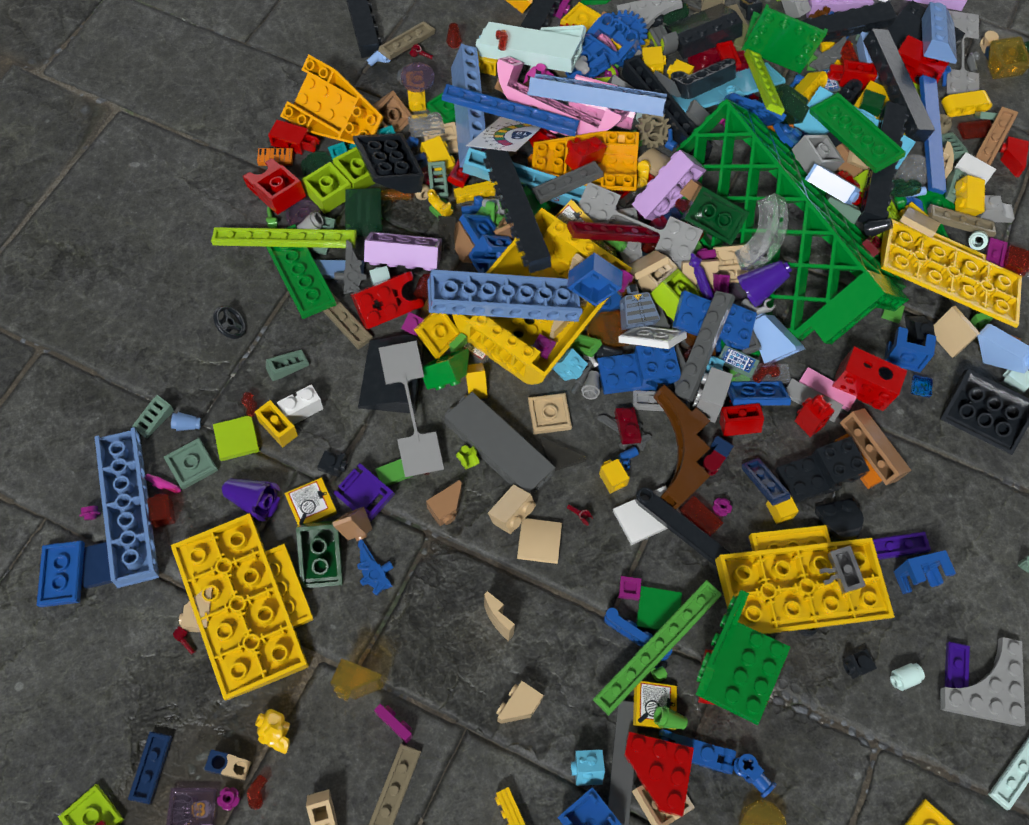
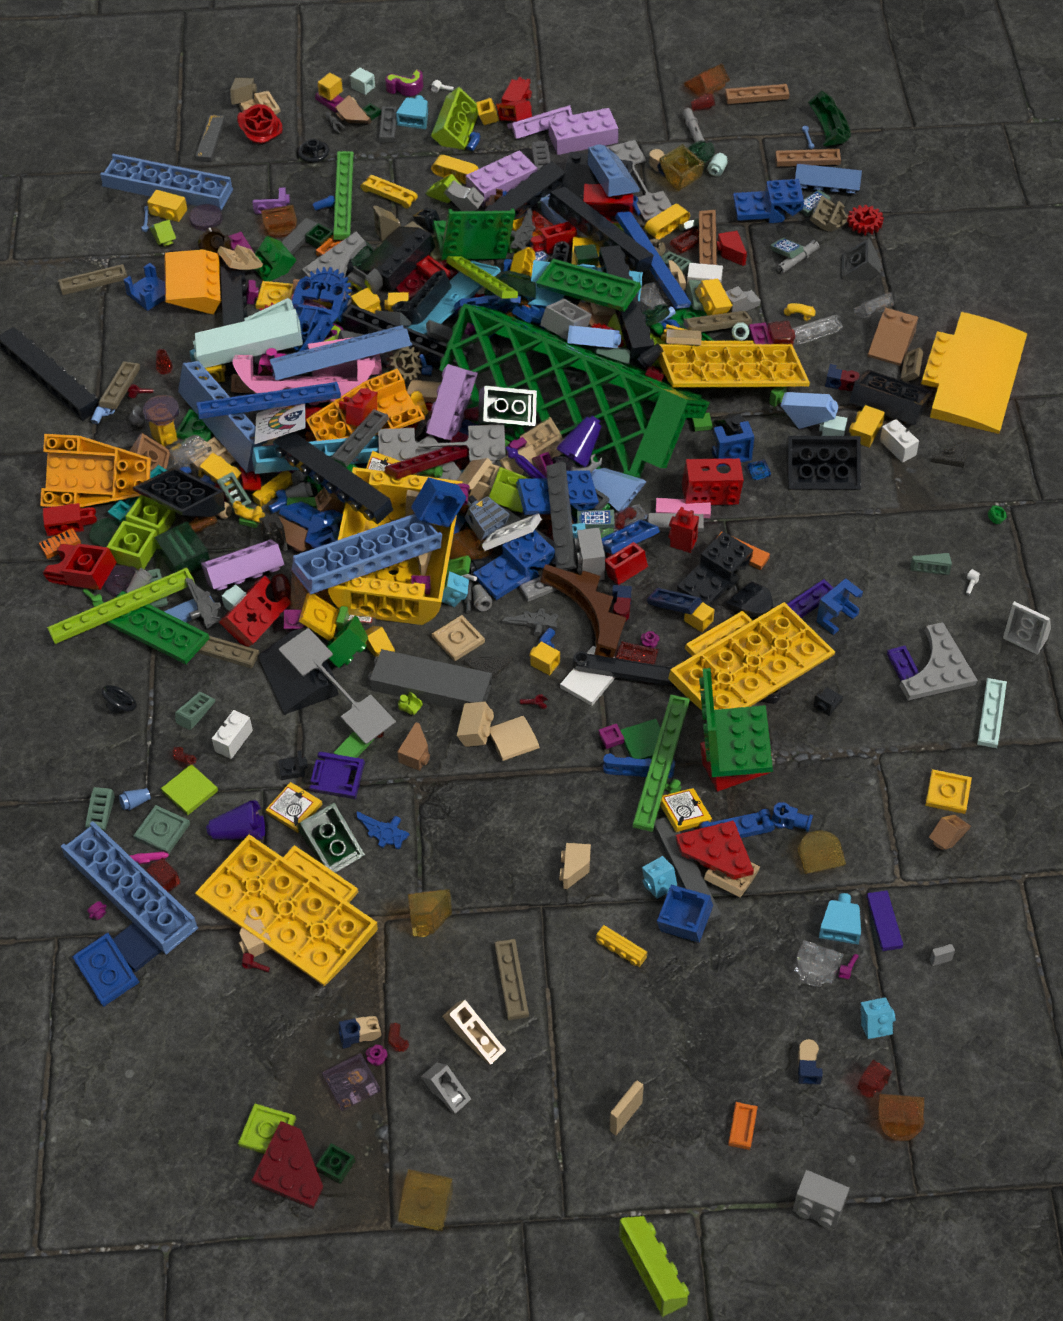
camera: 25 degrees left, 10 degrees down
dark blue tile [128,731,173,805] -> none
yellow brick [255,400,298,448] -> none
yellow head [255,709,290,754] -> none
medium nougat slope [332,507,372,541] -> none
magenta plate [374,704,413,744] -> none
tan slope [484,591,515,641] -> none
bright green hand [485,201,498,225] -> none
clear red arm [495,30,508,51] -> none
light grey arm [575,55,590,75] -> none
dark red plate [614,407,642,444] -> none
bright green cone [653,706,688,730] -> none
medium nougat slope [680,179,703,201] -> none
clear window [735,193,788,271] -> none
flat silver brick [819,546,866,594] -> none
medium nougat brick [840,408,912,485] -> none
light aqua brick [890,663,925,691] -> none
tan tile [934,306,980,358] -> none
dark grey arm [967,51,980,72] -> none

